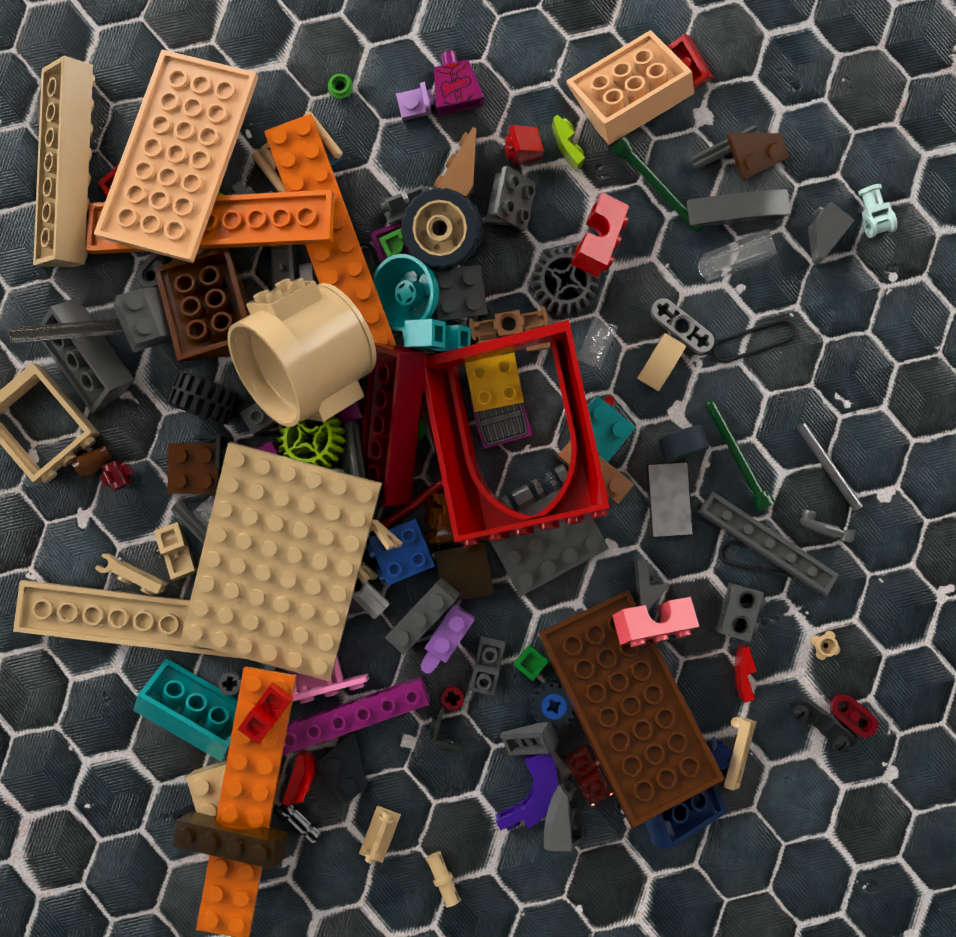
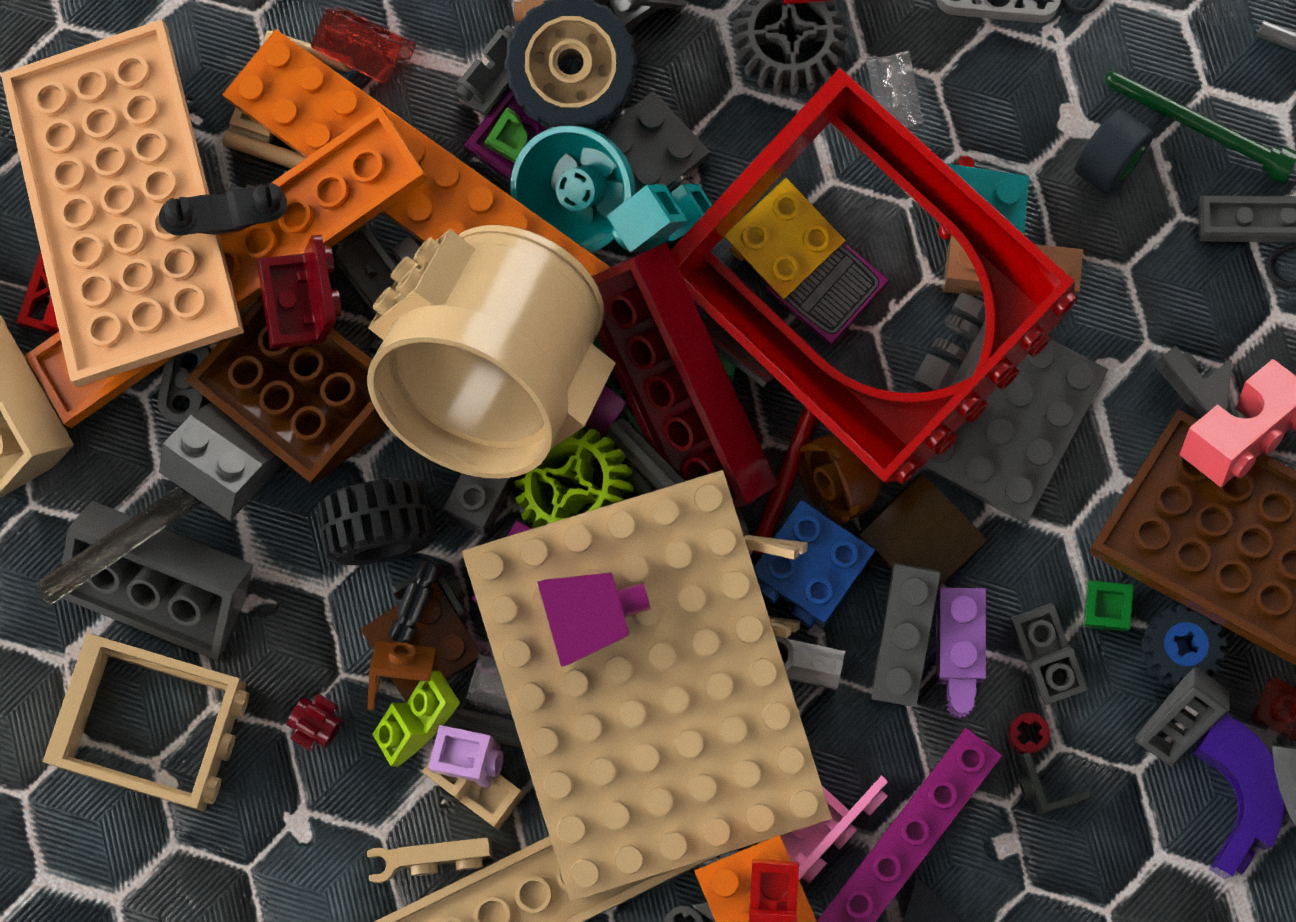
camera: 25 degrees left, 10 degrees down
reddish brown cone [71,445,113,479] -> none
medium nougat piece [469,306,549,358] -> none
tan slope [637,333,686,391] -> none
flat silver piece [646,461,694,539] -> none
none -> black piece [159,183,287,236]
none -> dark red bracket [257,234,341,349]
none -> clear red bracket [311,7,417,83]
none -> dark orange bracket [367,641,436,710]
none -> lime slope [372,671,460,767]
none -> black axle [388,558,442,643]
none -> lavender bracket [428,725,503,788]
none -> magenta torso [537,572,651,667]

